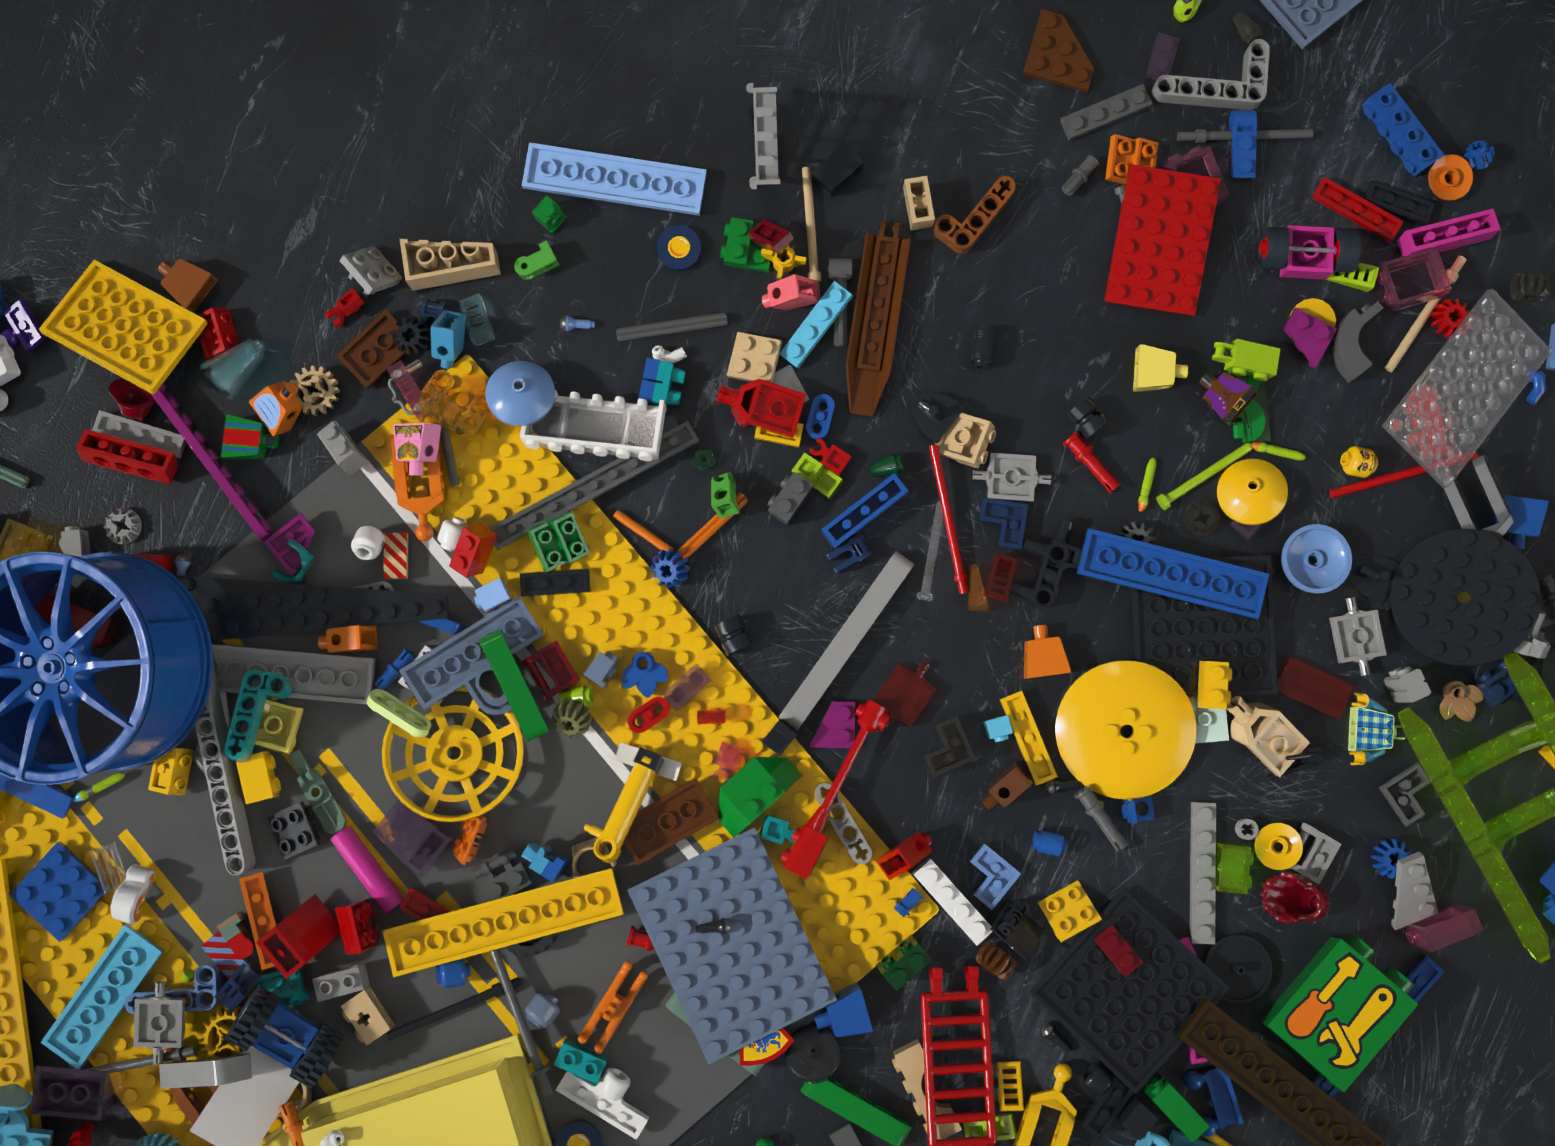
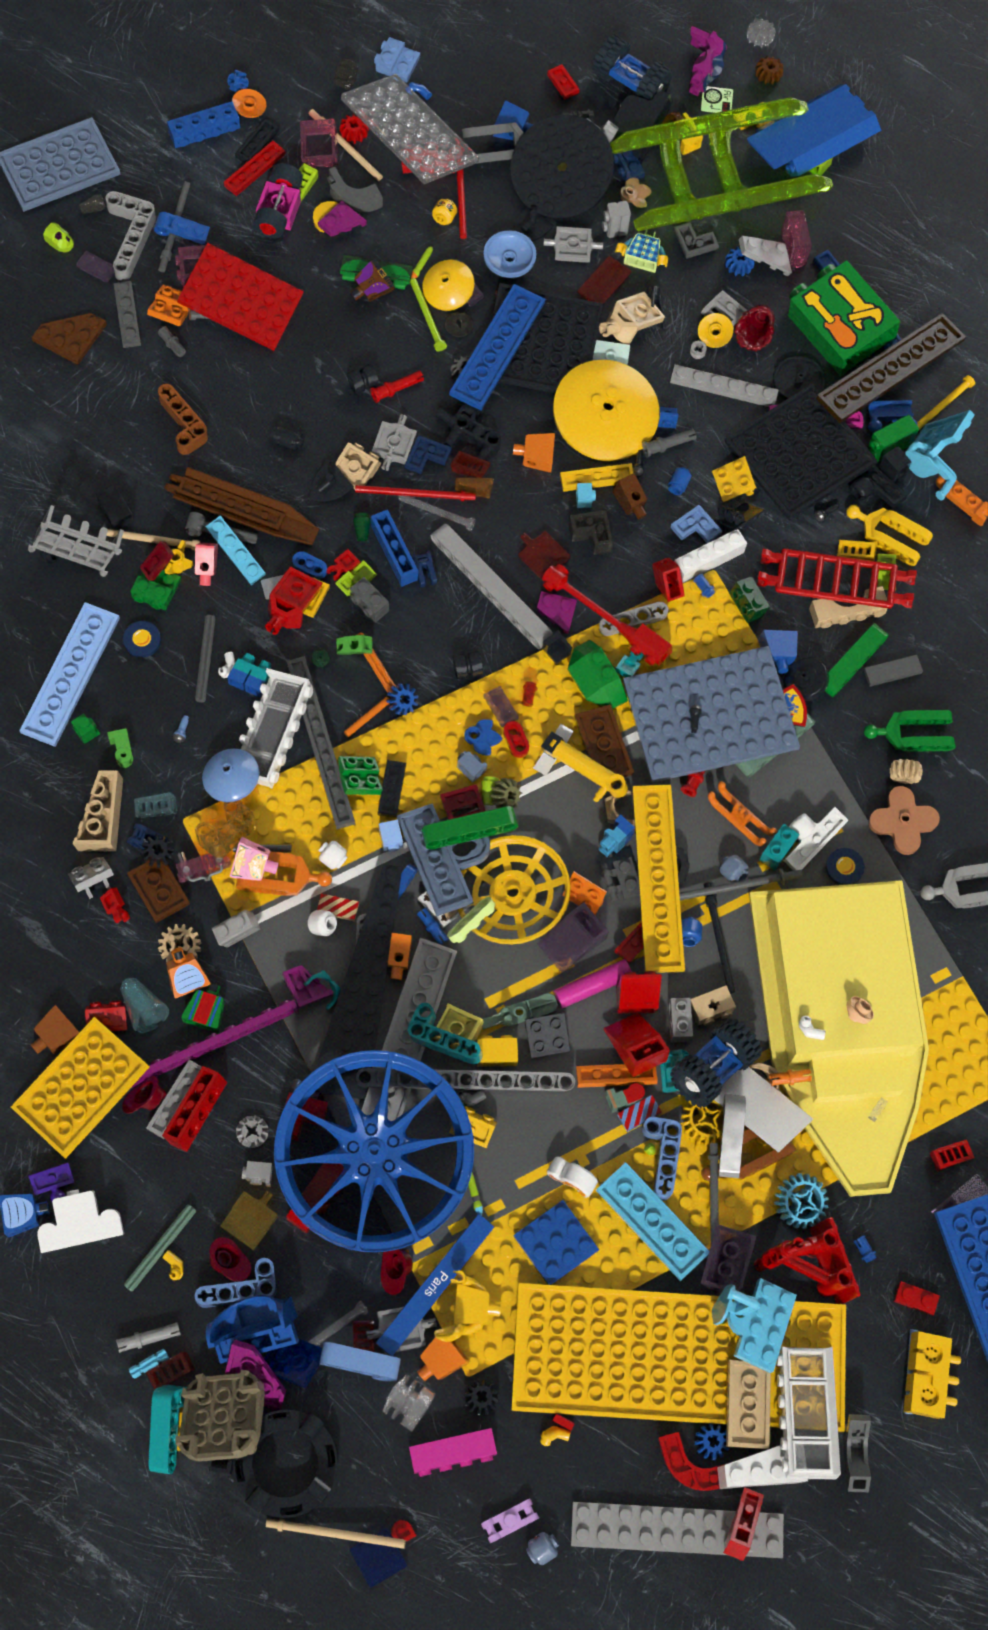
camera: 90 degrees left, 15 degrees down
clear tile [90,842,126,895] -> none
light grey plate [134,981,186,1065] -> none
dark blue hips [214,963,262,1012] -> none
dark azure torso [431,310,466,369] -> none
red brick [449,523,498,578] -> none
clear pink plate [712,741,744,784] -> none
tan plate [727,332,782,383] -> none
tan brick [903,176,935,231] -> none
reddish brown gear [975,942,1017,980] -> none
dark red plate [1093,925,1143,977] -> none
light yellow torso [1133,344,1188,392] -> none
lime piece [1138,457,1156,512] -> none
yellow brick [1197,661,1232,710] -> none
lime brick [1212,339,1280,381] -> none
clear neon green brick [1216,843,1254,894] -> none
dark pink brick [1397,209,1501,261] -> none

